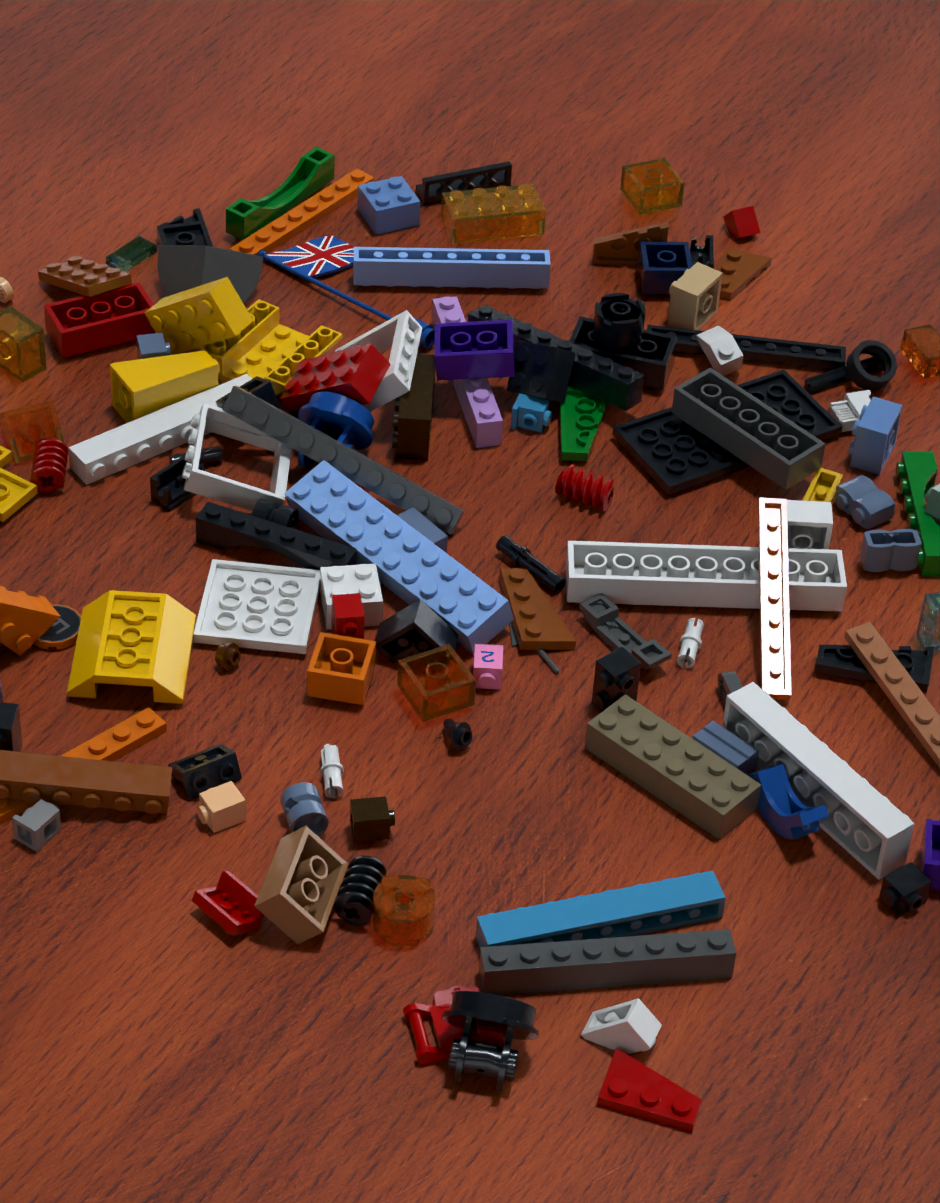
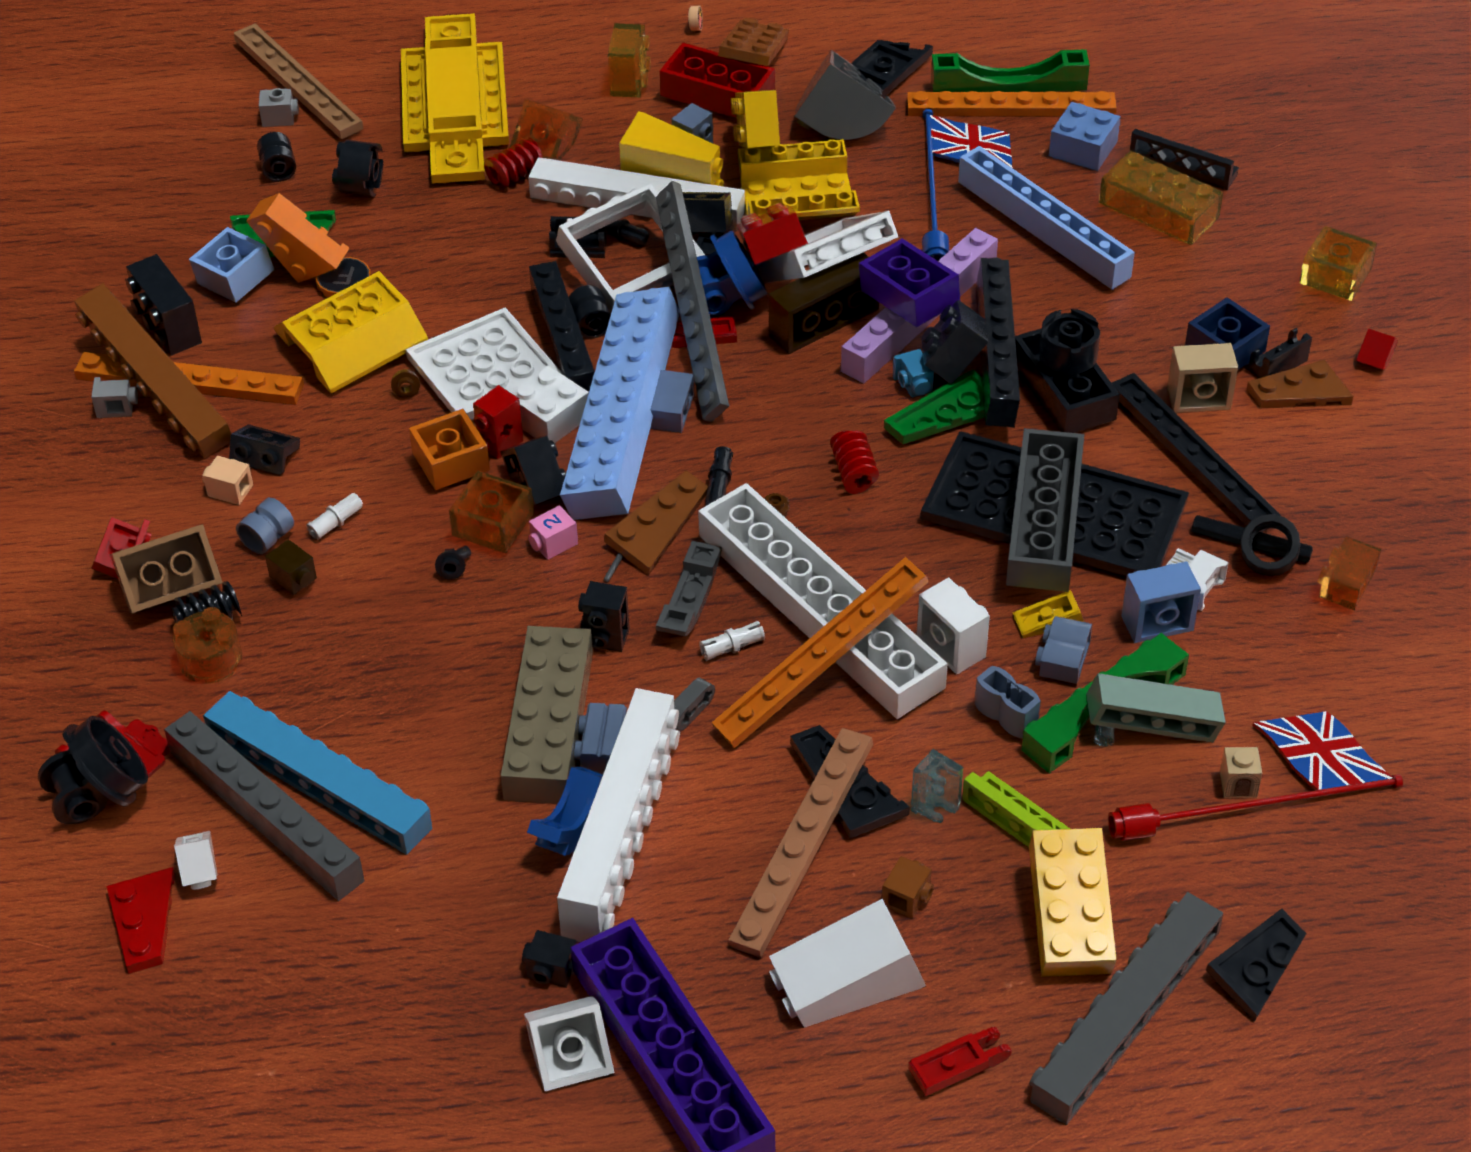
camera: 55 degrees right, 5 degrees up
clear green tile [106,236,157,272] -> none
dark orange wing [592,222,669,266] -> none
white slope [696,325,743,376] -> none

